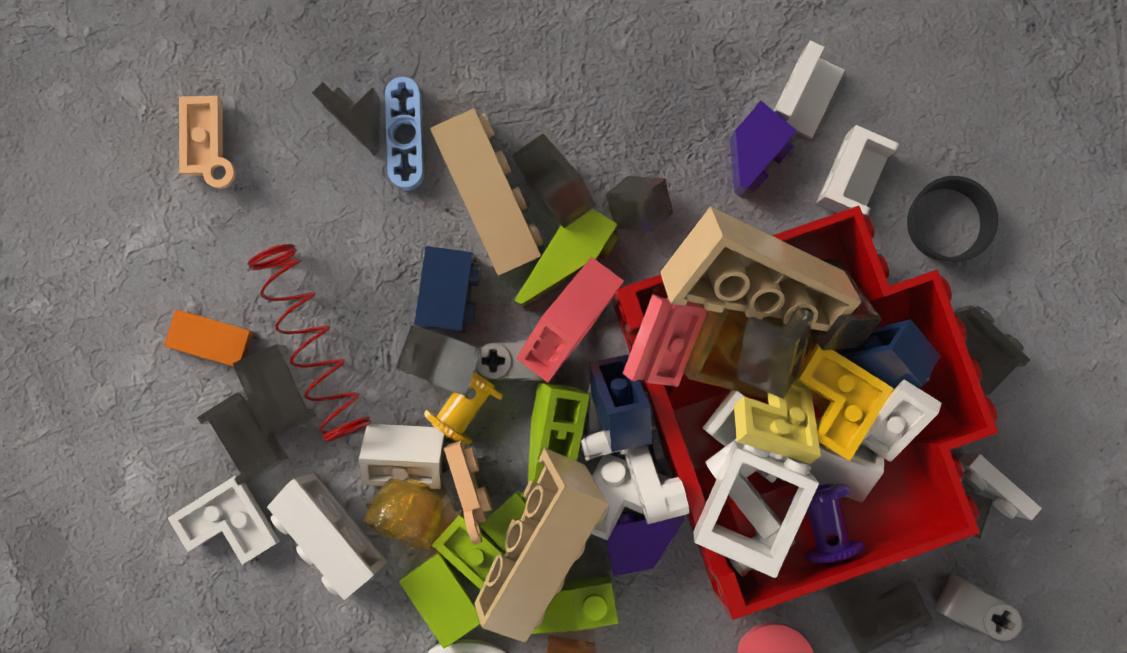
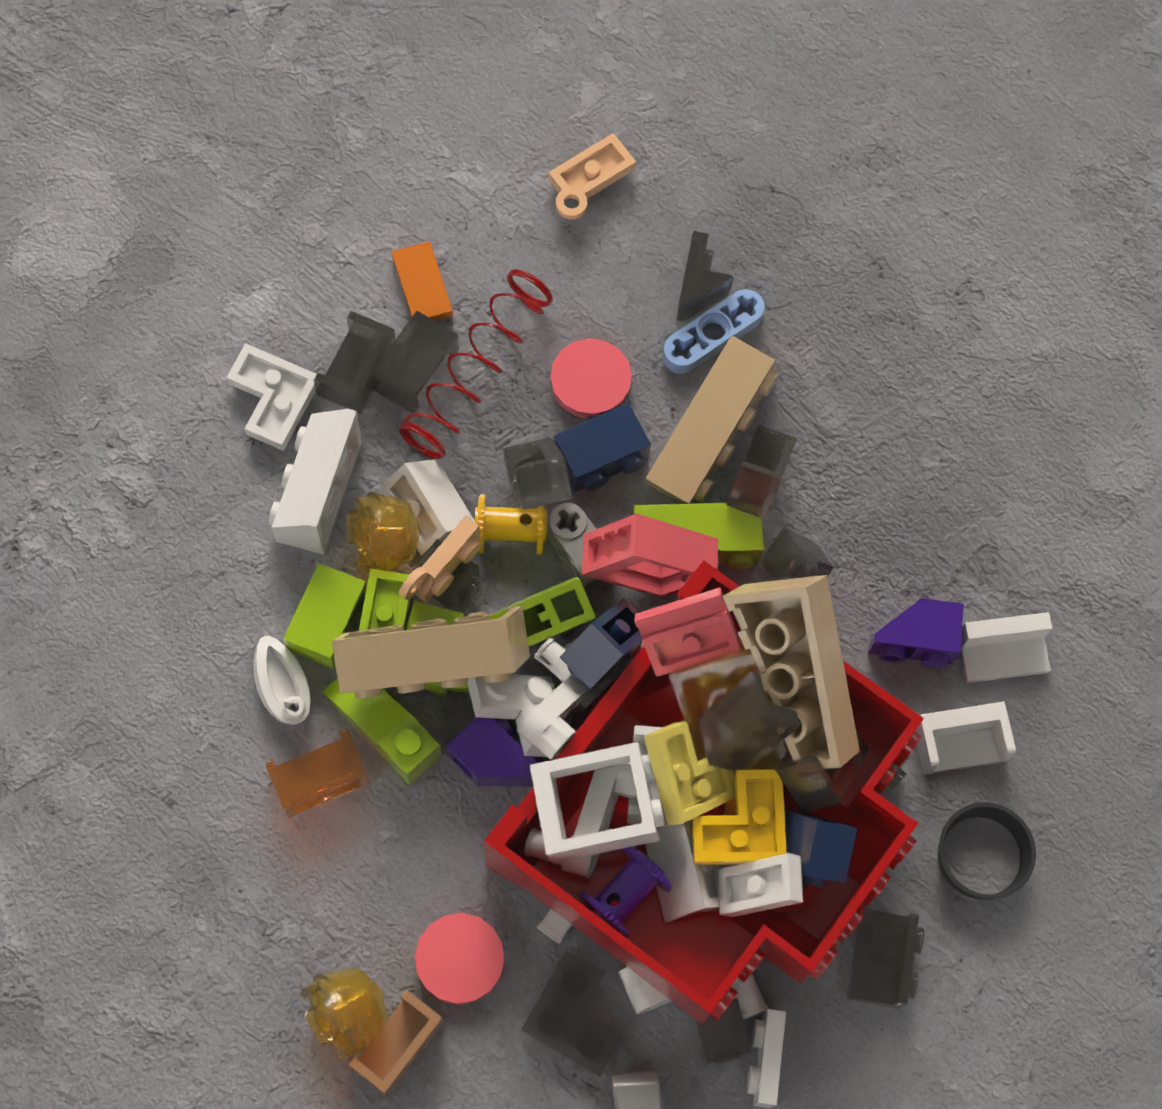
camera: 45 degrees right, 15 degrees down
none -> coral tile [550,338,632,418]

